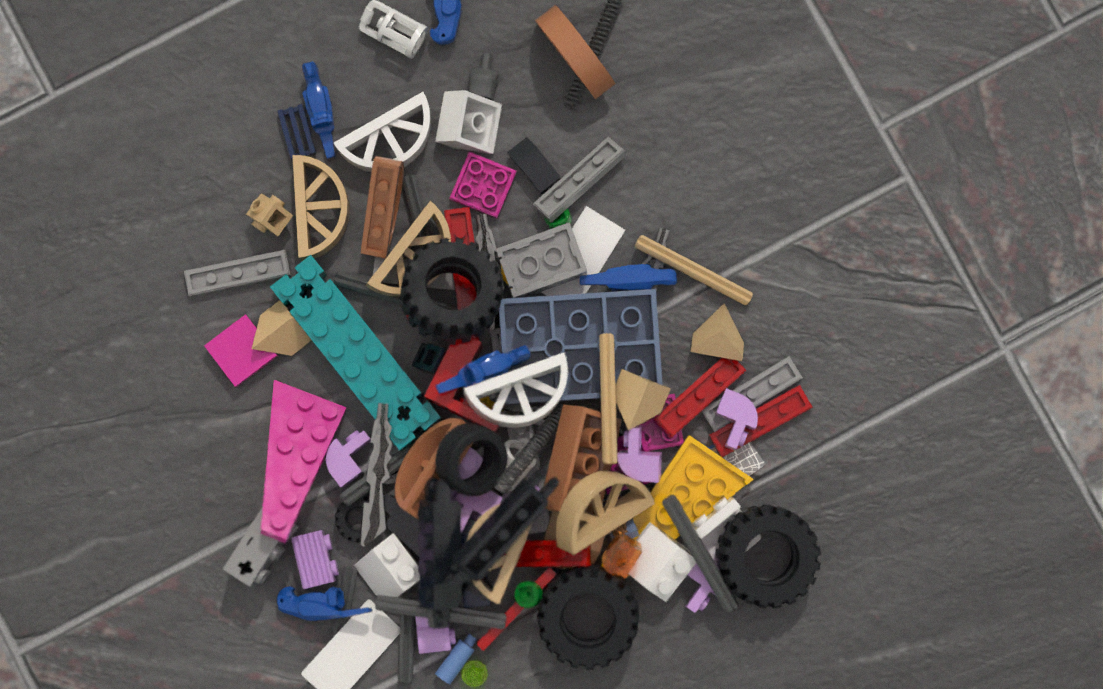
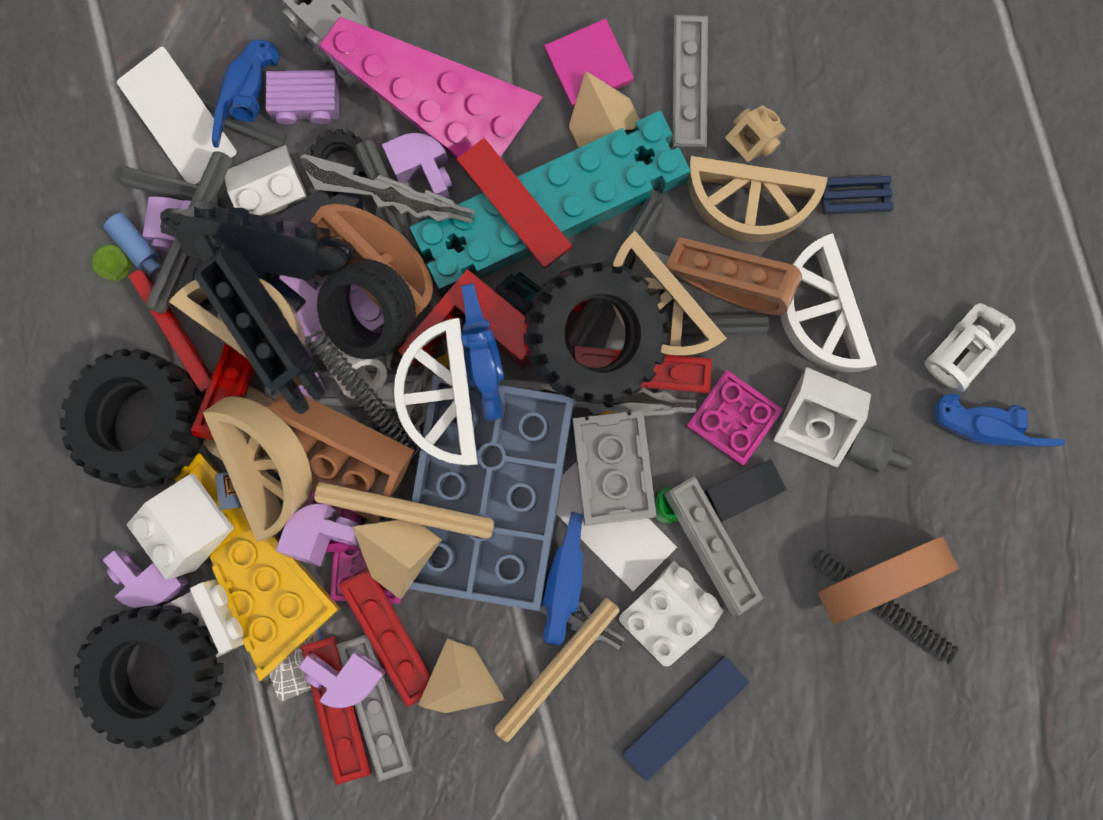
camera: 105 degrees right, 0 degrees up
blue animal [302,61,336,159] -> none
green tile [514,581,542,608] -> none
clear orange brick [602,531,642,578] -> none
dark grey axle [662,495,738,612] -> none
none -> red tile [457,138,572,270]
none -> white bracket [619,561,724,667]
none -> dark blue tile [622,655,750,781]

